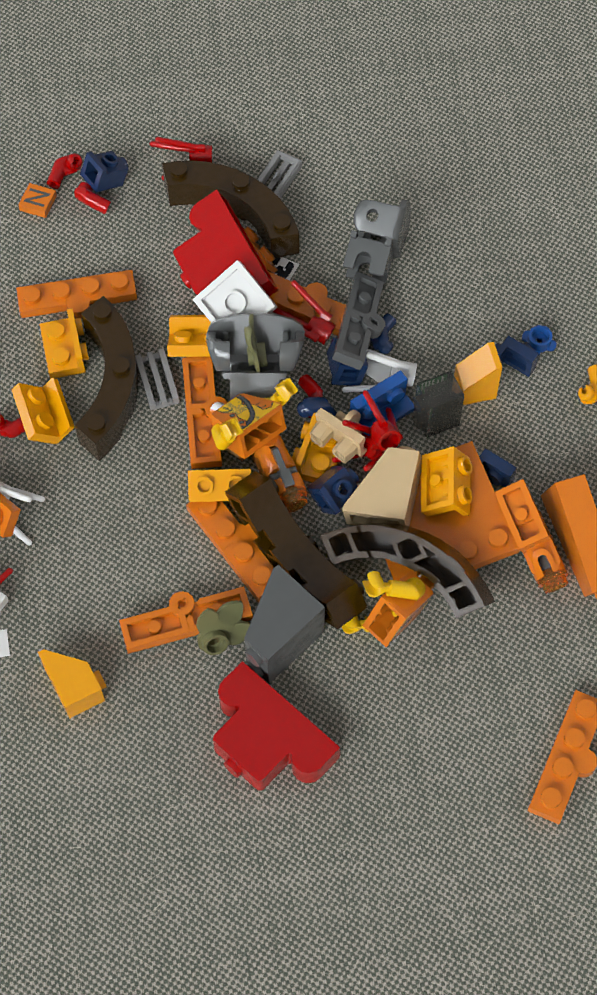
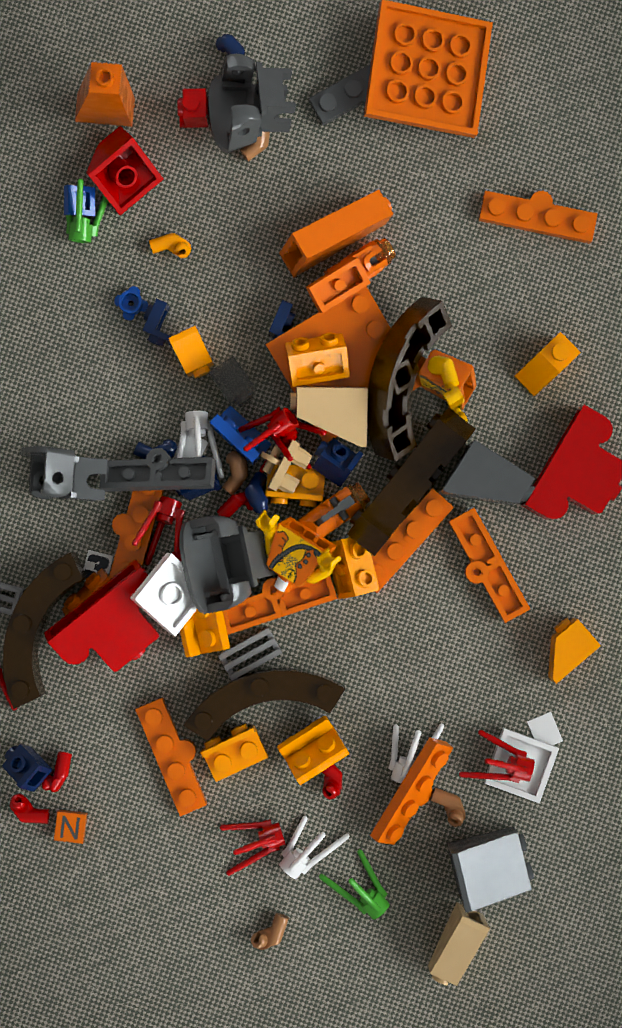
camera: 100 degrees left, 25 degrees up
olive plate [196,601,251,655] -> none
olive plate [244,313,268,373] -> none
none -> medium nougat arm [222,451,248,495]
none -> light orange slope [514,332,581,397]

